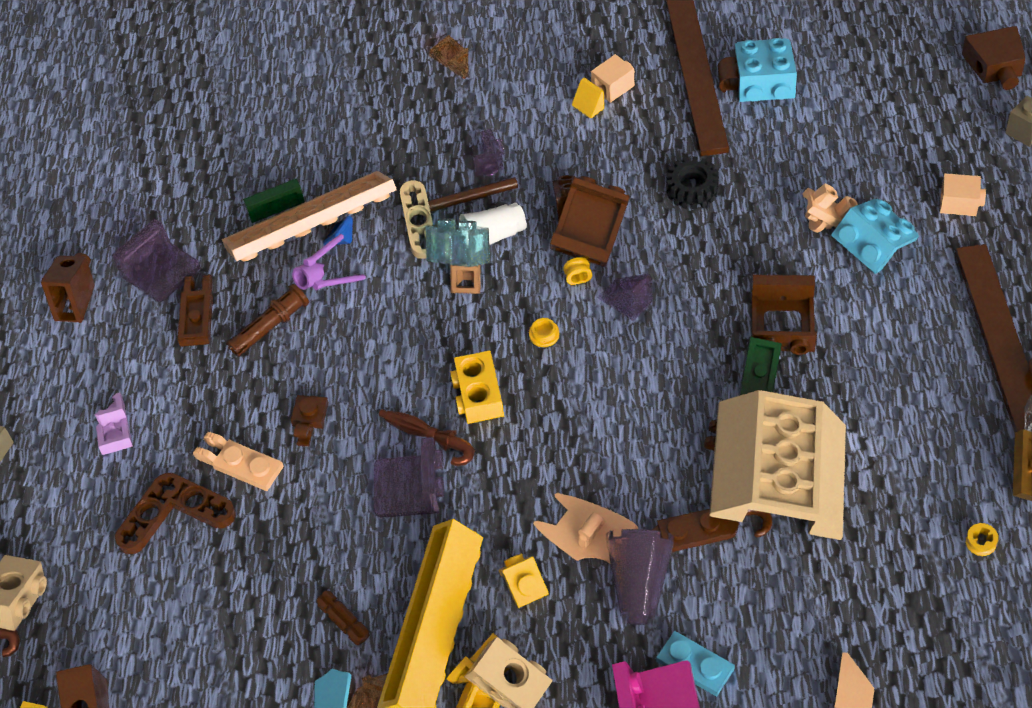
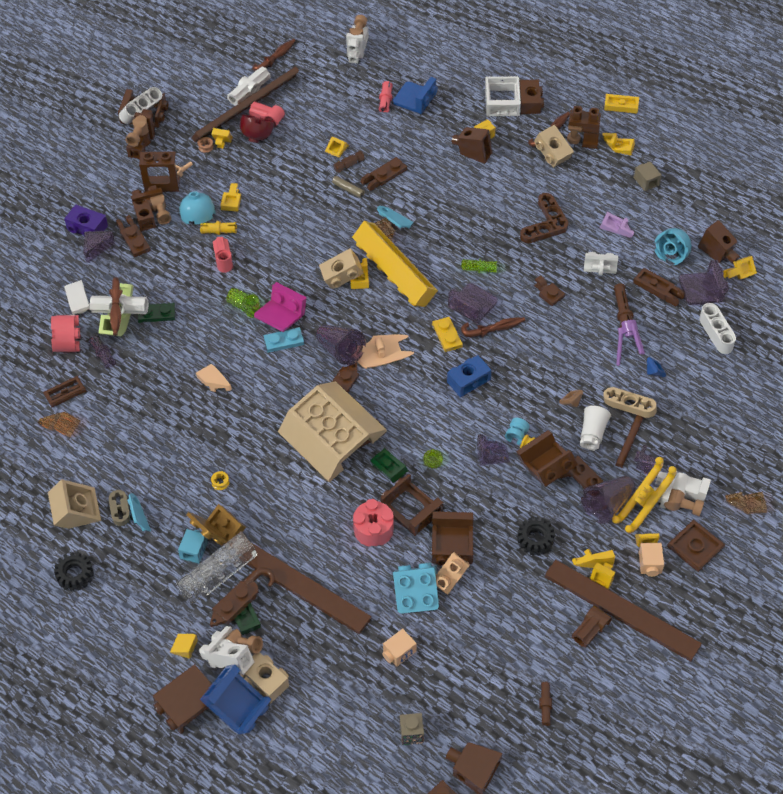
camera: 125 degrees right, 0 degrees up
light nougat hinge [193,432,284,491] -> none
light nougat plate [222,171,397,262] -> none
dark green plate [243,178,305,223] -> none
reddish brown axle [316,590,370,645] -> none
clear light blue piece [426,218,490,267] -> none
yellow brick [450,351,504,424] -> none
yellow bracket [498,553,549,608] -> none
yellow plate [529,318,560,347] -> none
medium azure bracket [735,38,797,102] -> none
none -> coral brick [353,499,394,547]
none -> clear neon green tile [423,449,443,468]
none -> yellow plate [432,317,463,352]
none -> reddish brown panel [432,512,473,566]
none -> blue brick [447,355,492,397]
none -> clear neon green axle [461,259,497,273]
none -> medium azure wheel [505,418,530,445]
none -> reddish brown bar [539,682,552,726]
none -> yellow slope [572,549,615,568]
none -> cone [581,476,636,524]
none -> white hips [584,252,618,276]
none -> yellow tile [590,562,616,589]
none -> yellow piece [612,457,677,533]
none -> white hips [654,472,711,517]
none -> medium azure cylinder [655,228,692,265]
none -> reddish brown tile [667,519,725,572]
none -> white beam [699,303,736,354]
none -> yellow plate [722,256,757,279]

